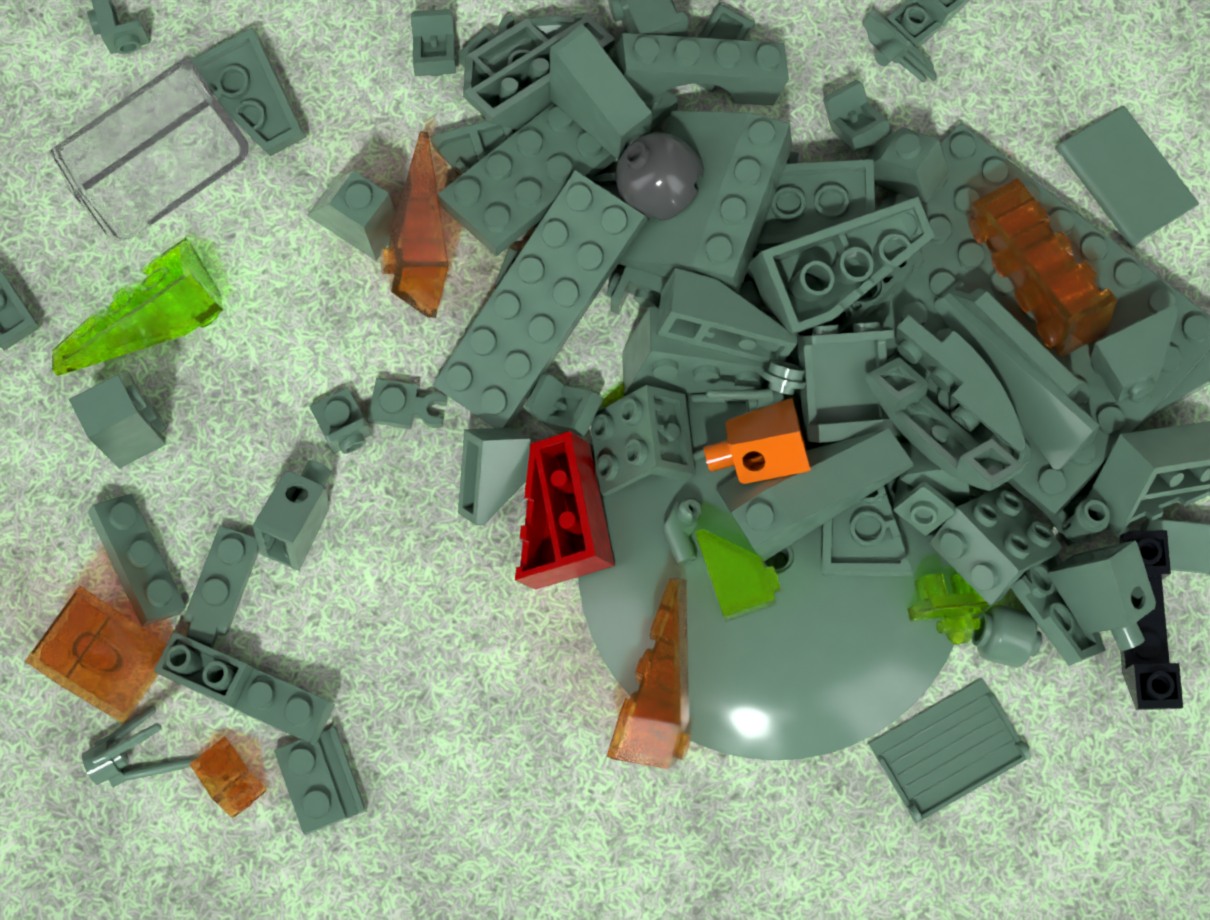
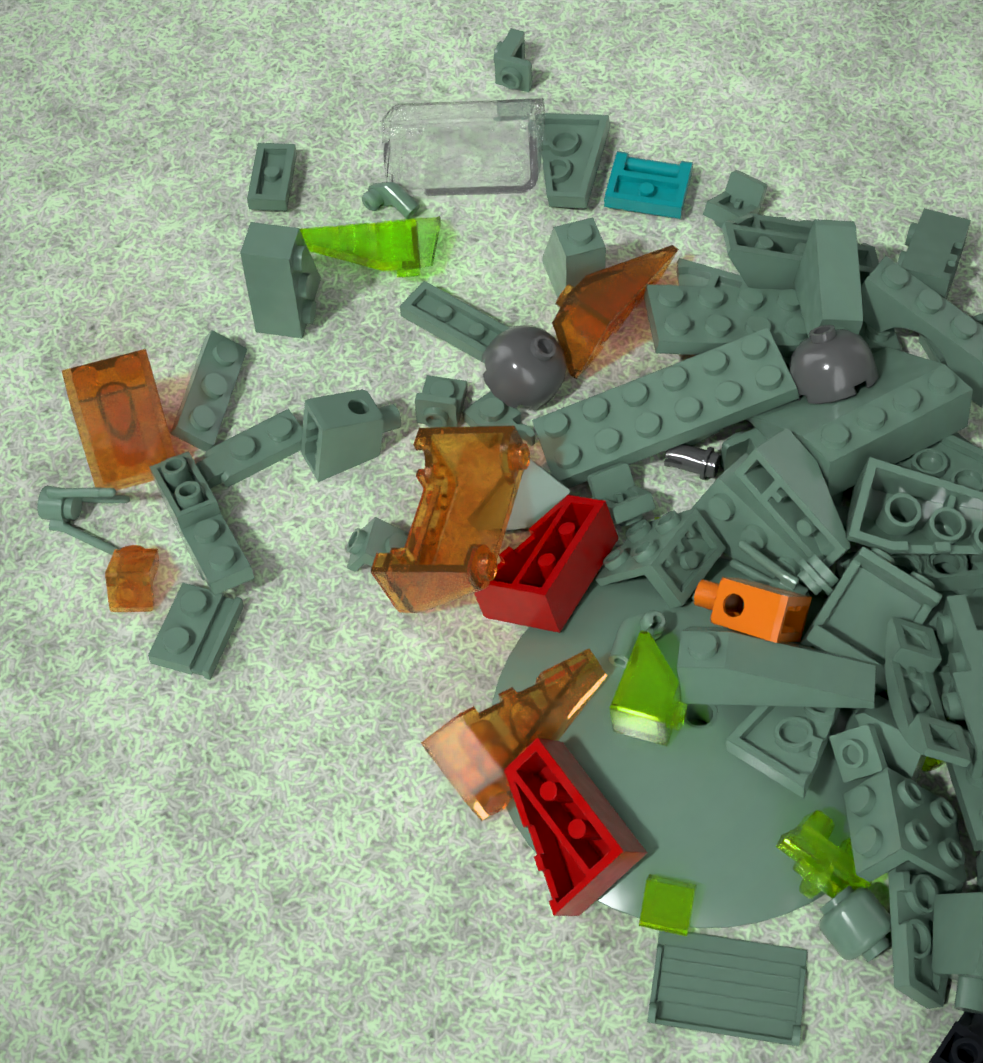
camera: 40 degrees right, 20 degrees down
none -> sand green bracket [347,517,421,580]
none -> sand green arm [362,182,420,219]
none -> clear orange windscreen [370,425,530,613]
none -> sand green plate [400,281,509,363]
none -> dark grey cylinder [481,325,566,410]
none -> red wedge [504,737,647,916]
none -> teal plate [604,151,693,219]
none -> clear neon green tile [639,874,697,936]
none -> dark grey pin [664,444,721,480]

